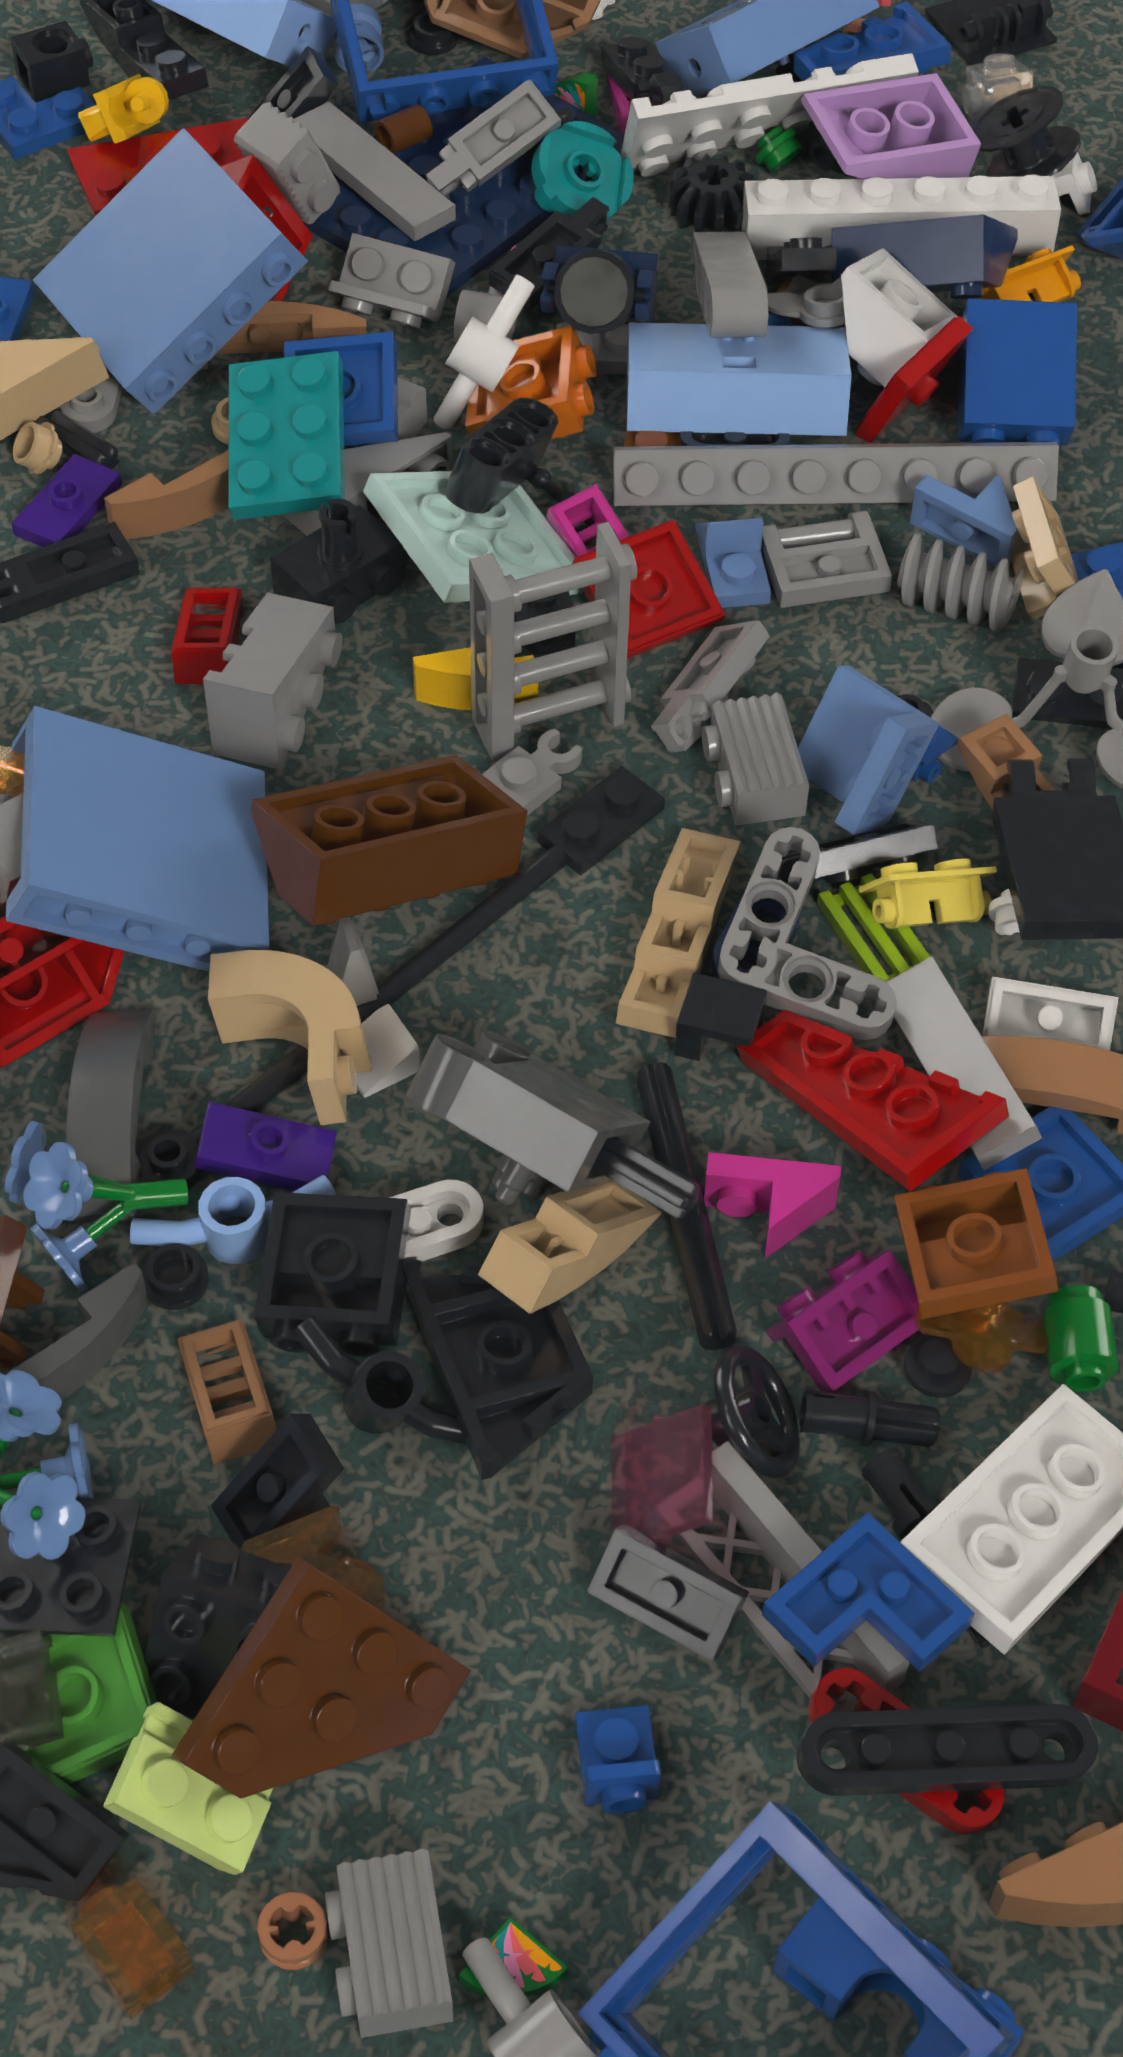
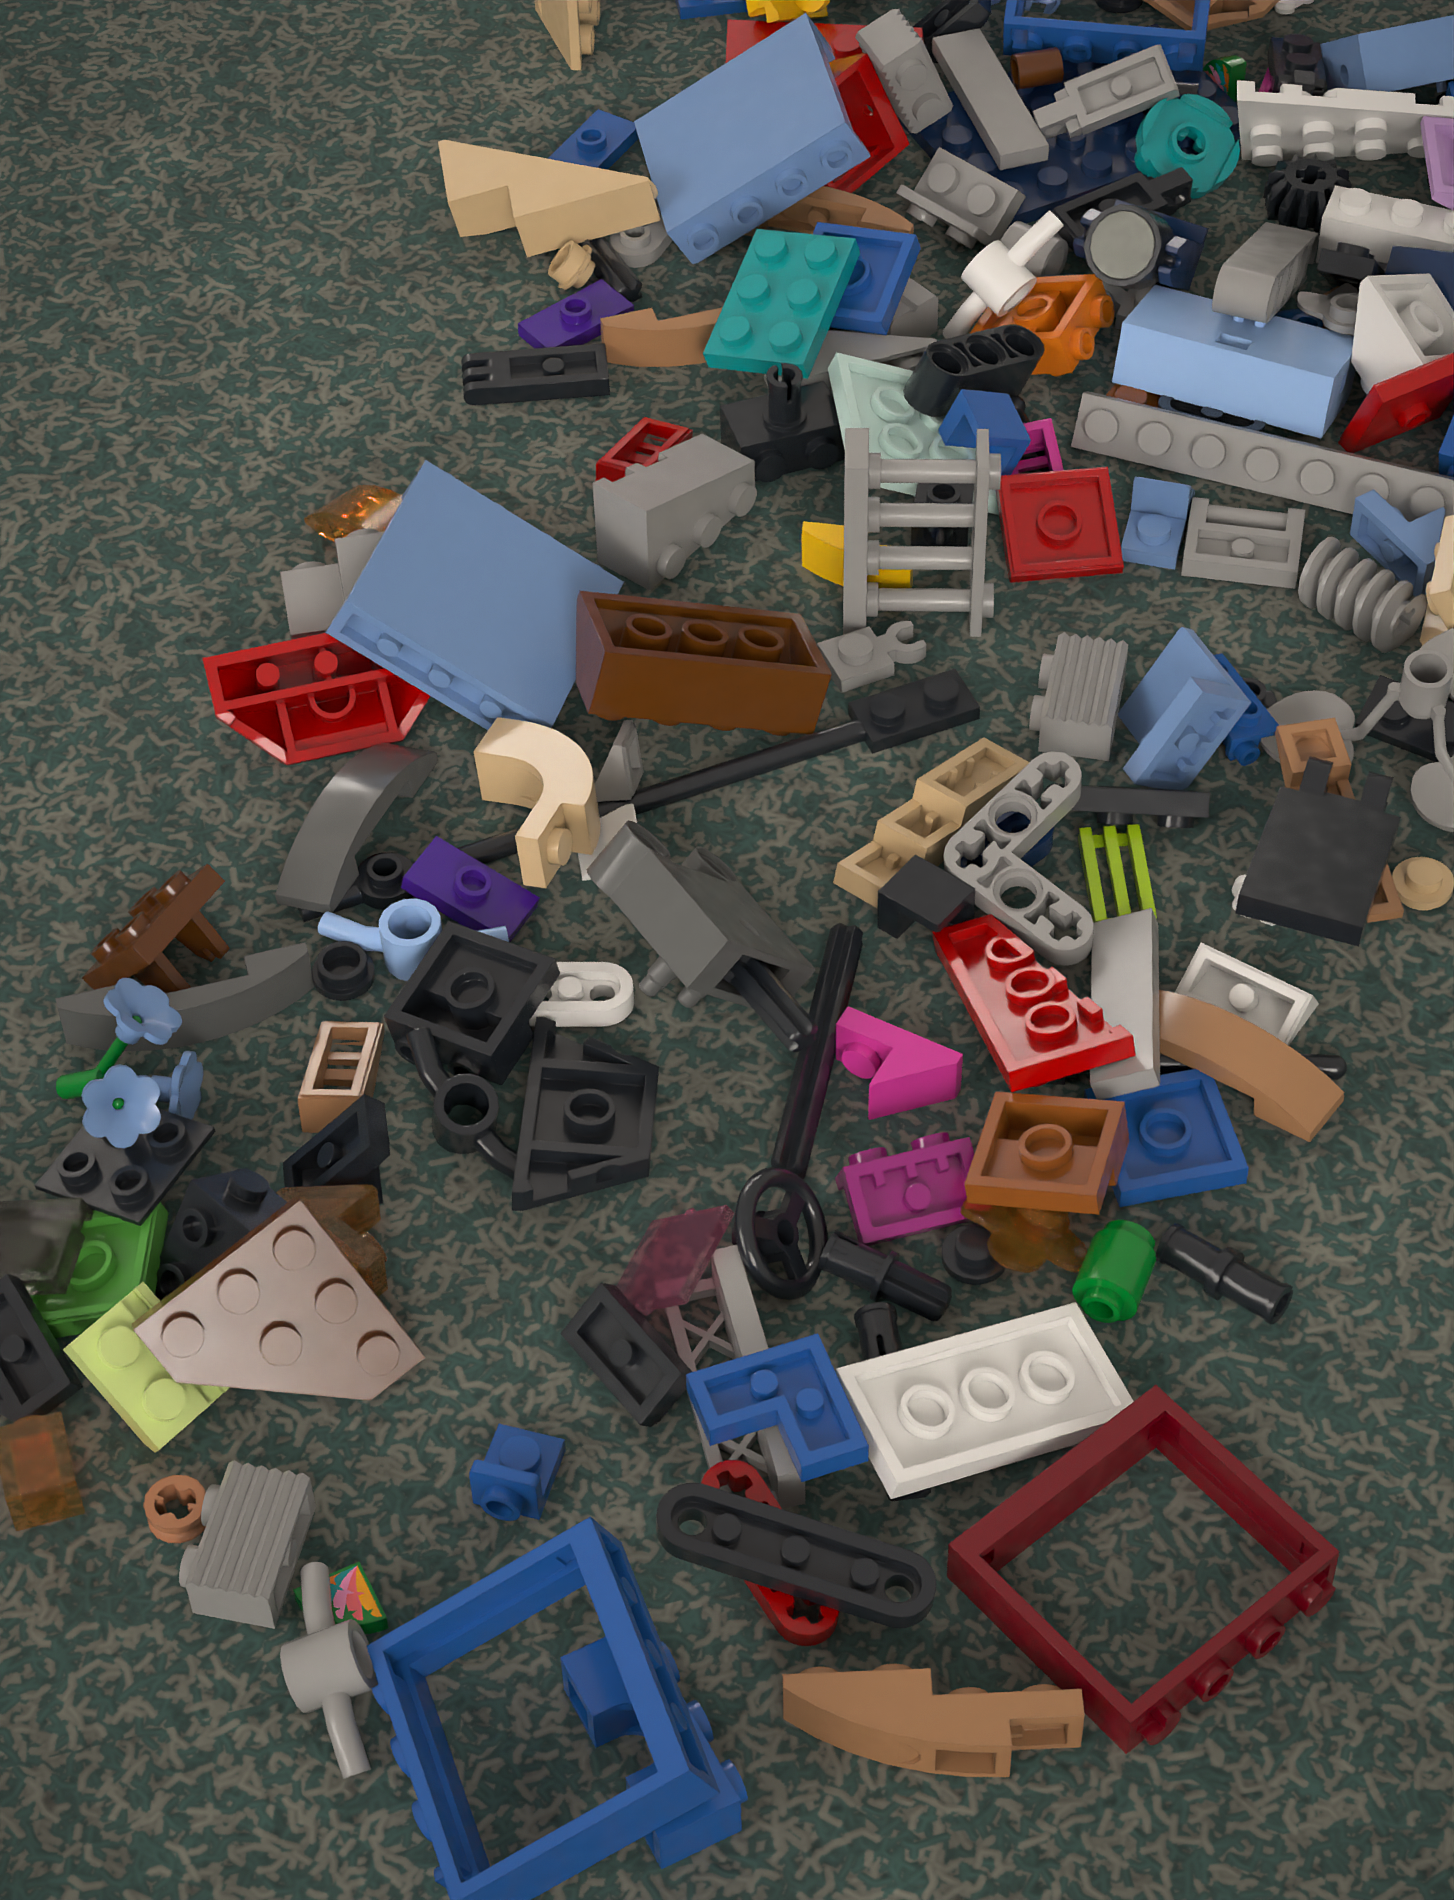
camera: 25 degrees right, 5 degrees down
medium blue plant [4,1121,188,1294] -> none
tan slope [478,1181,662,1314] -> none
light grey hinge [651,620,770,753] -> none
green plate [754,126,803,173] -> none
light yellow hinge [859,859,997,929] -> none
none -> blue panel [938,389,1031,476]

